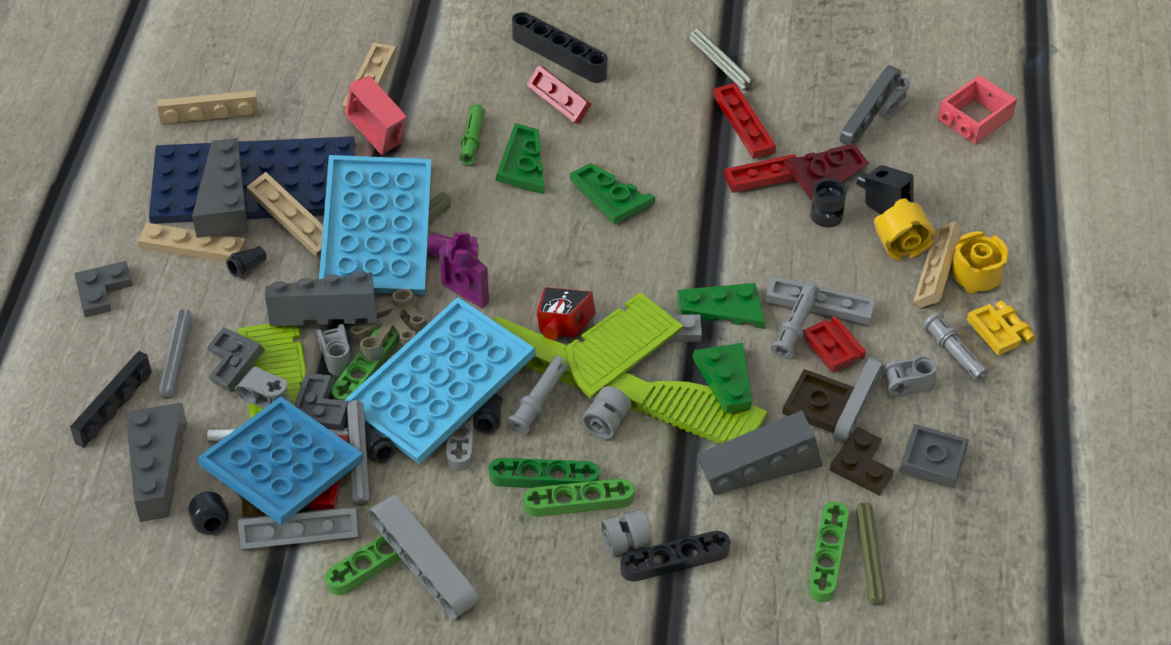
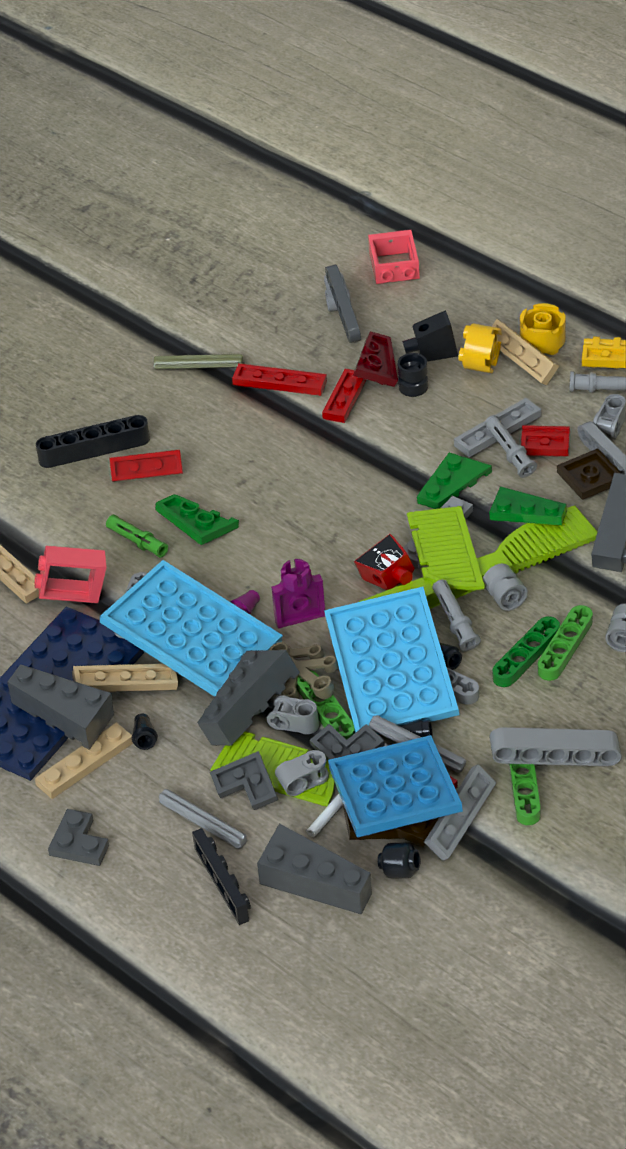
camera: 50 degrees left, 5 degrees down
green wing [570,163,655,225] -> none

